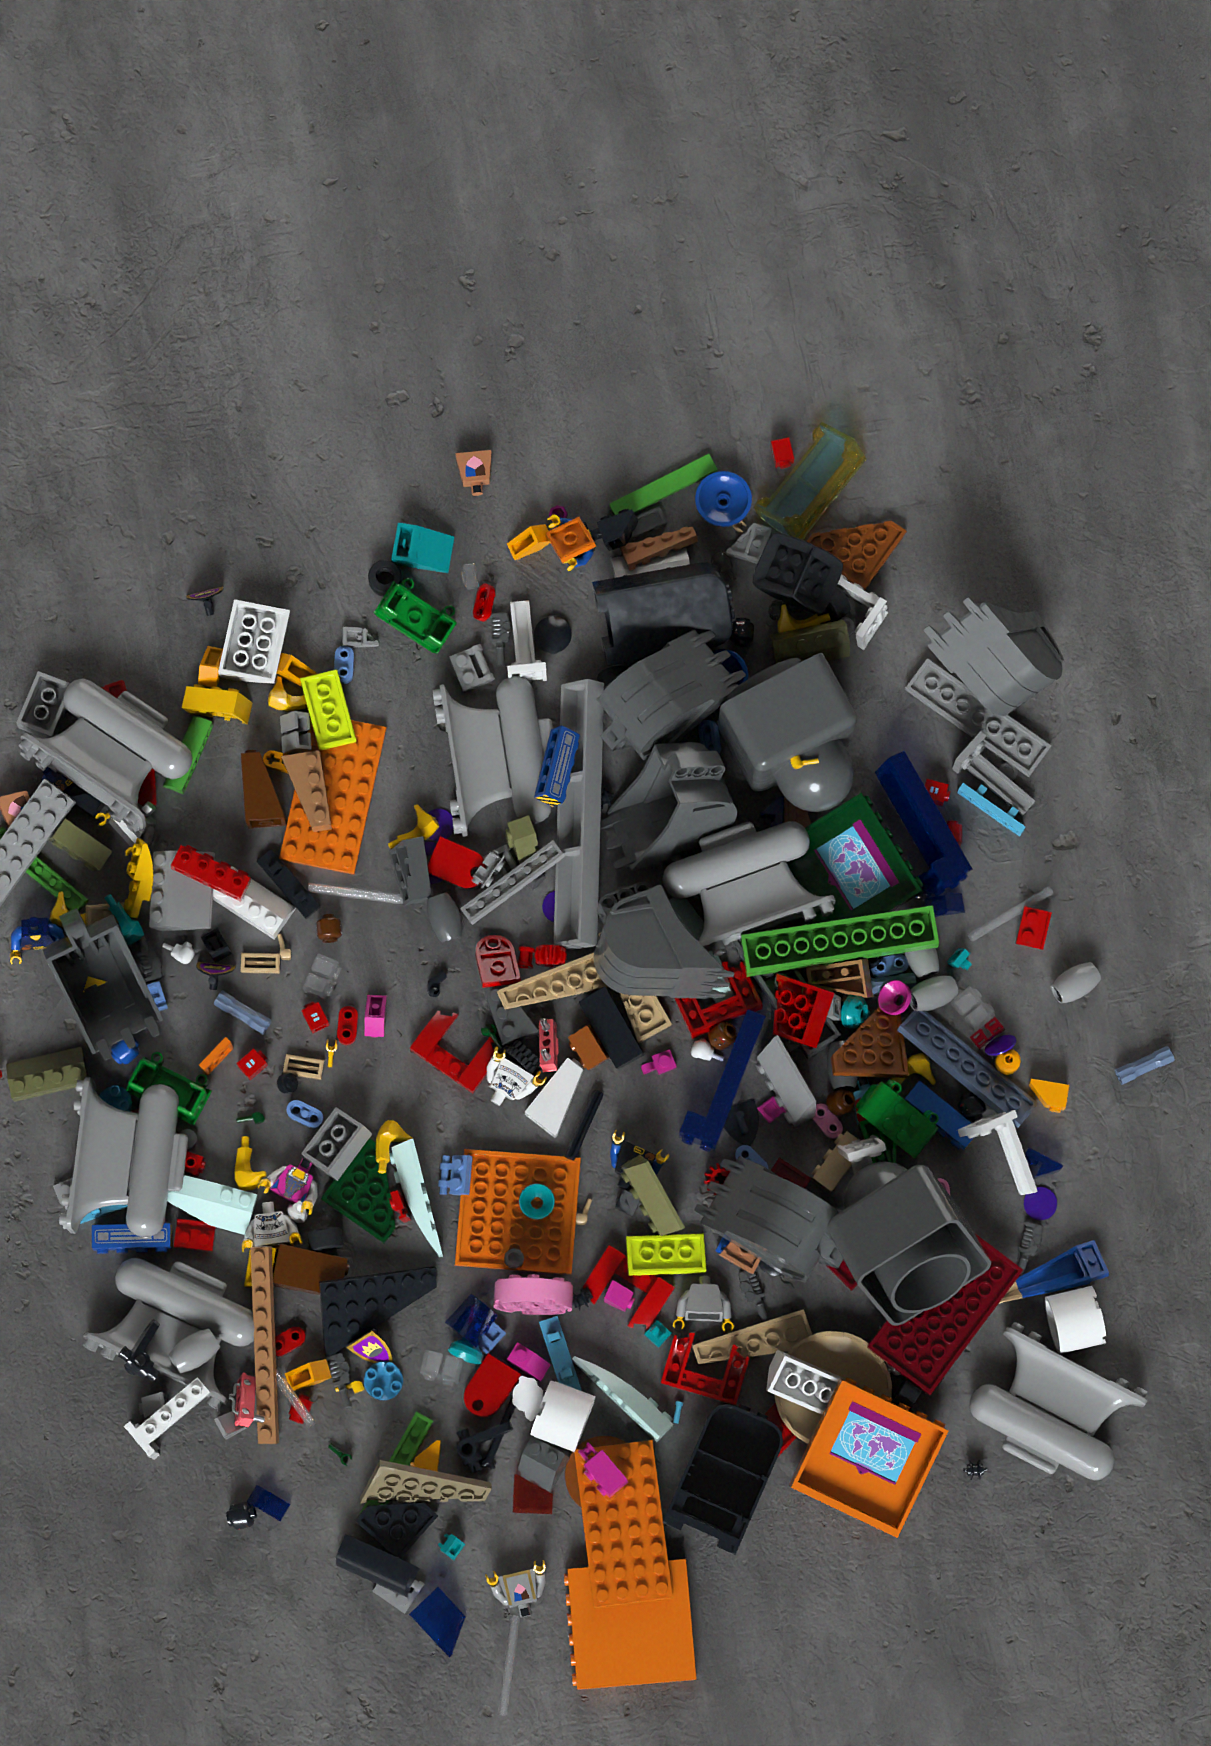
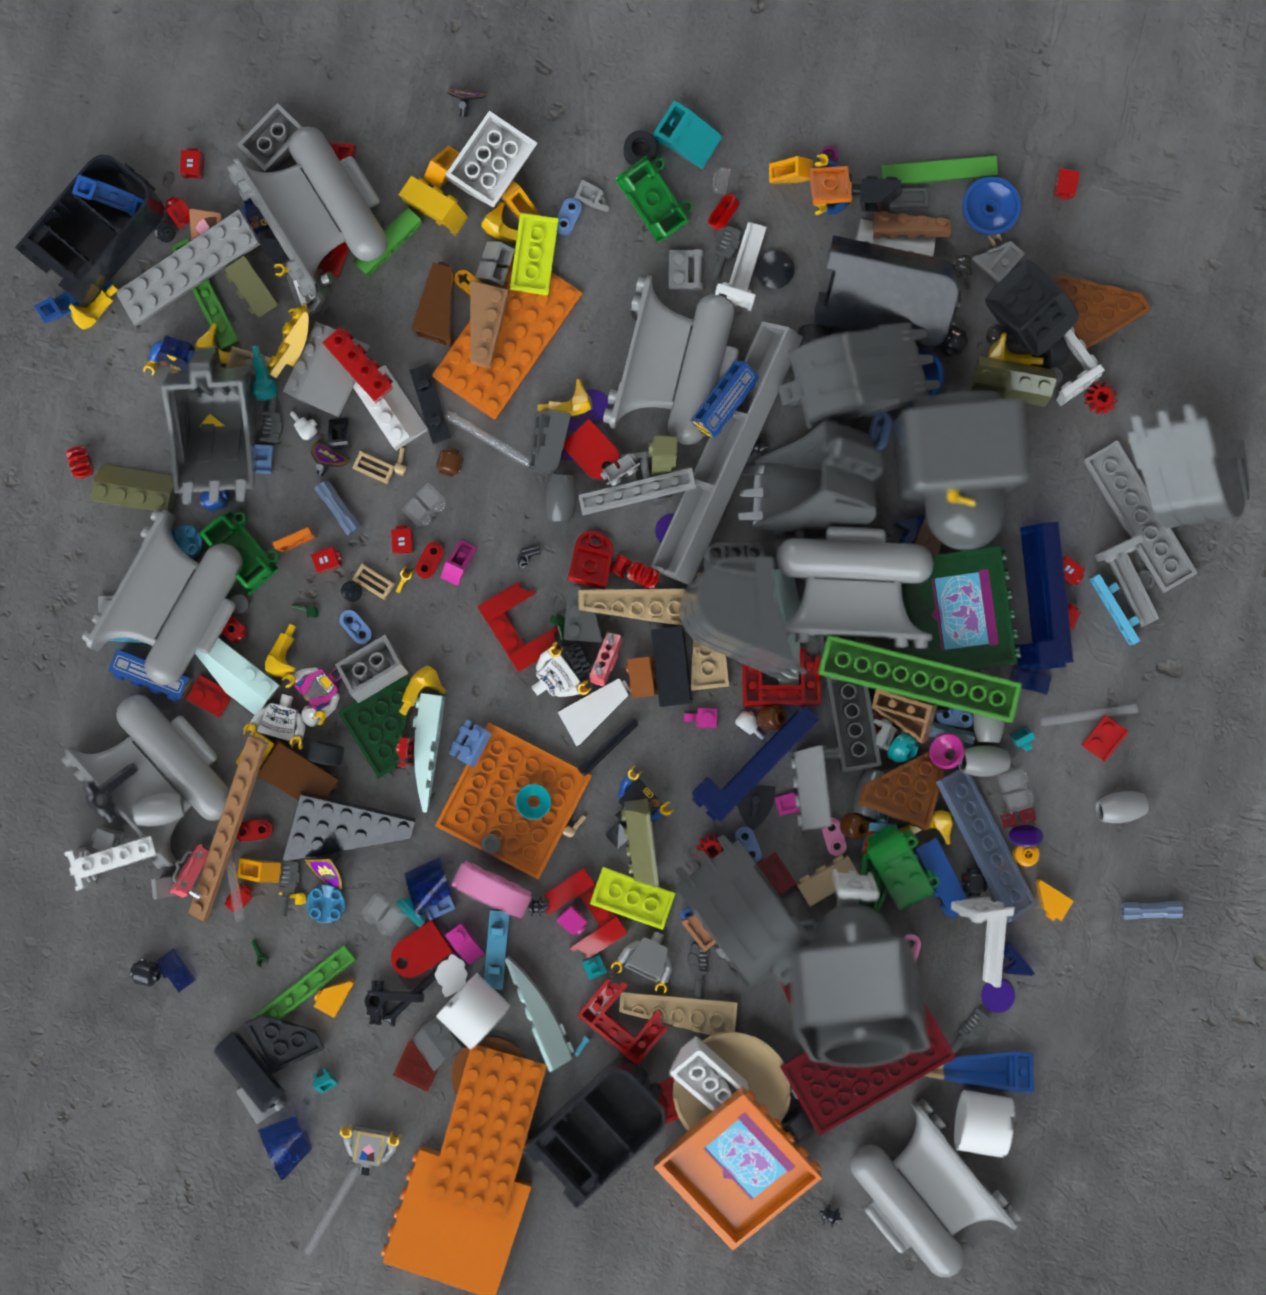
camera: 30 degrees right, 10 degrees up
dark tan wing [360,1460,492,1504] -> none
nougat torso [455,450,492,496] -> none
dark pink brick [578,1442,628,1498] -> none
windscreen [753,422,866,540] -> none
red wedge [773,974,835,1048] -> none
none -> red gear [1084,382,1118,415]

